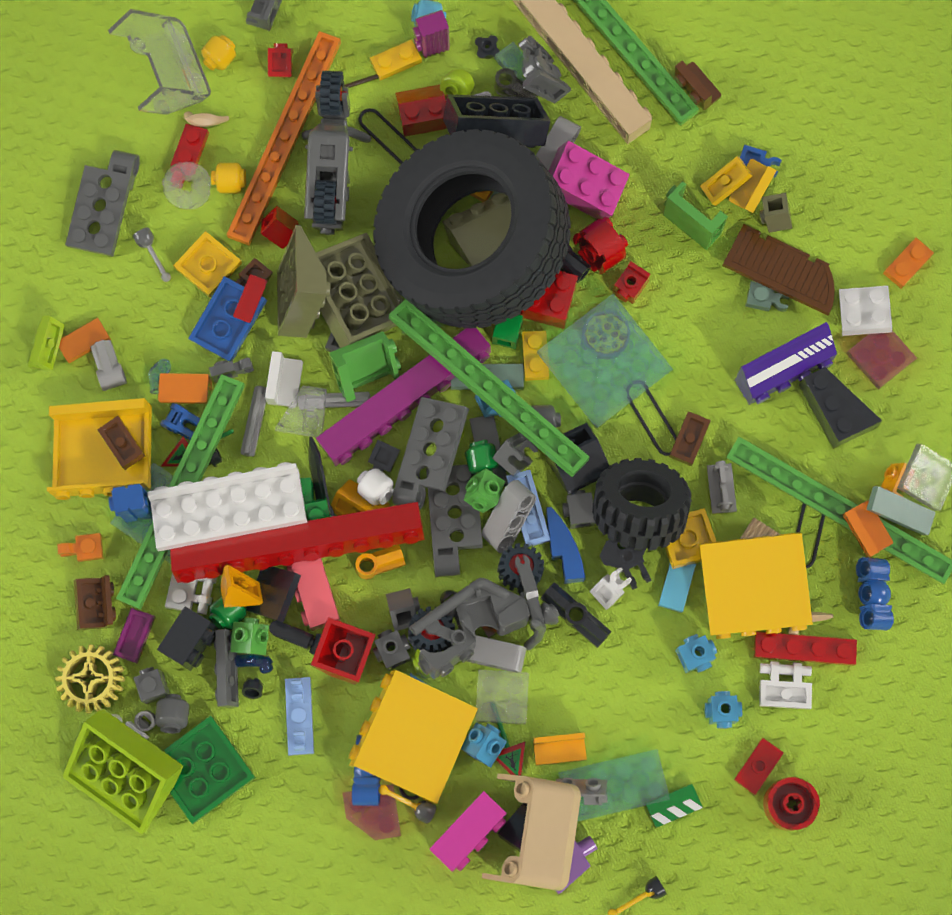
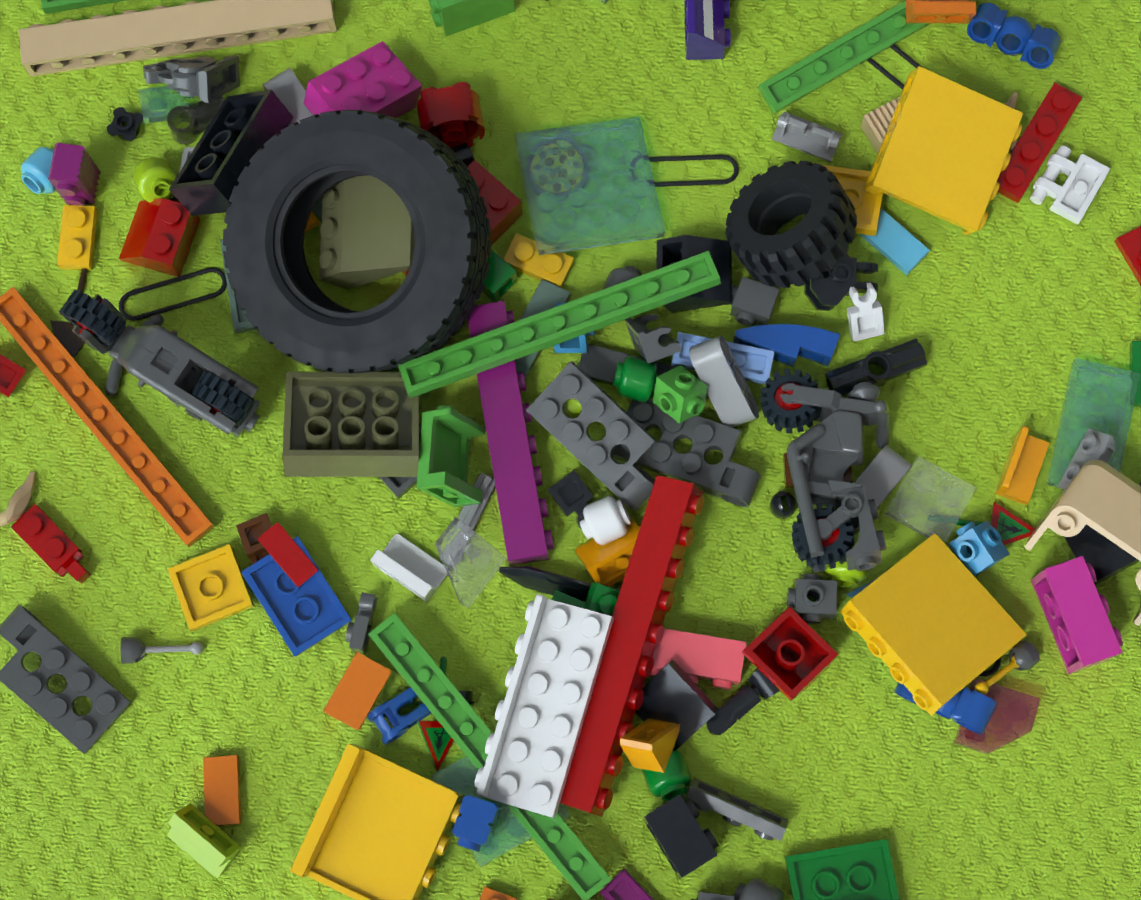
camera: 60 degrees left, 0 degrees up
light grey piece [91,340,127,391] -> none
reddish brown plate [97,416,145,470] -> none
clear light blue arm [149,358,171,394] -> none
clear plate [162,161,211,209] -> none
white plate [165,573,217,615] -> none
yellow head [211,162,246,194] -> none
bright green brick [230,618,269,655] -> none
arm [235,654,273,674] -> none
light grey axle [241,386,266,457] -> none
black hinge [242,678,263,699] -> none
red panel [261,206,299,249] -> none
olive slope [277,225,330,338] -> none
light blue plate [285,677,314,756] -> none
light orange piece [355,545,406,580] -> none
dark grey brick [386,588,420,631] -> none
red brick [613,261,651,304] -> none
reddish brown plate [669,411,711,466] -> none
dark azure brick [675,634,717,673] -> none
dark azure brick [705,691,742,729] -> none

